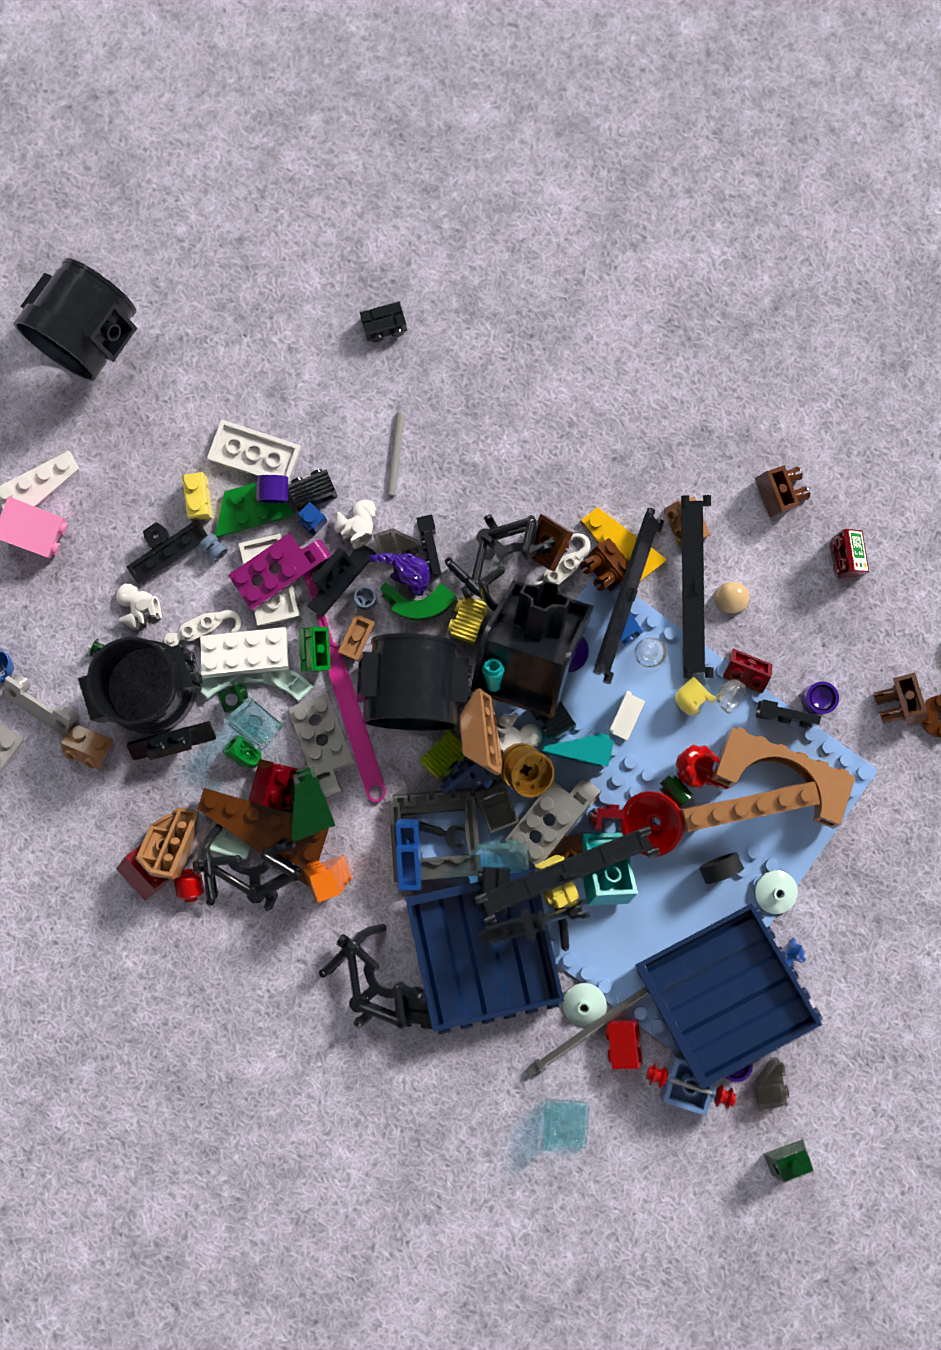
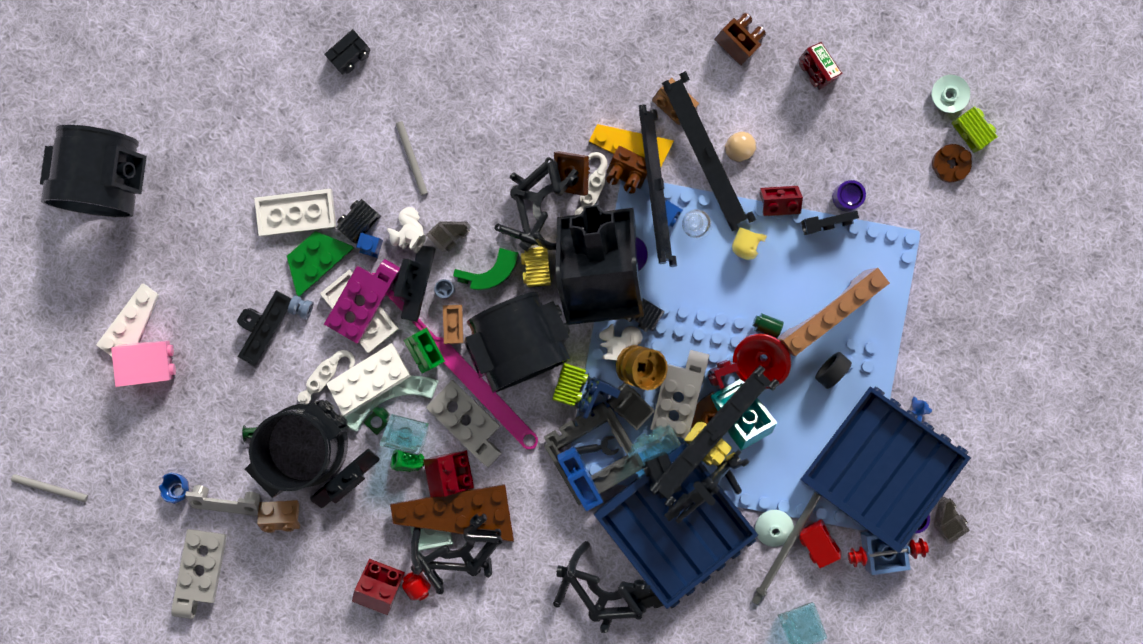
camera: 30 degrees left, 5 degrees up
white animal [116,584,162,630] -> none
medium nougat wedge [136,807,199,879] -> none
light yellow brick [182,472,213,522] -> none
dark purple piece [256,475,288,503] -> none
dark green slope [289,766,335,842] -> none
orange wedge [303,854,352,903] -> none
dark purple hair [369,553,430,596] -> none
black plate [416,515,442,577] -> none
medium nougat wedge [459,688,502,775] -> none
teal cone [482,659,504,692] -> none
teal slope [541,733,614,768] -> none
white panel [607,691,645,741] -> none
red hair [675,744,730,790] -> none
medium nougat arch [711,727,855,829] -> none
clear hair [716,679,747,714] -> none
light aqua dish [755,870,798,914] -> none
dark green torso [763,1139,814,1182] -> none
reddish brown brick [874,672,929,726] -> none

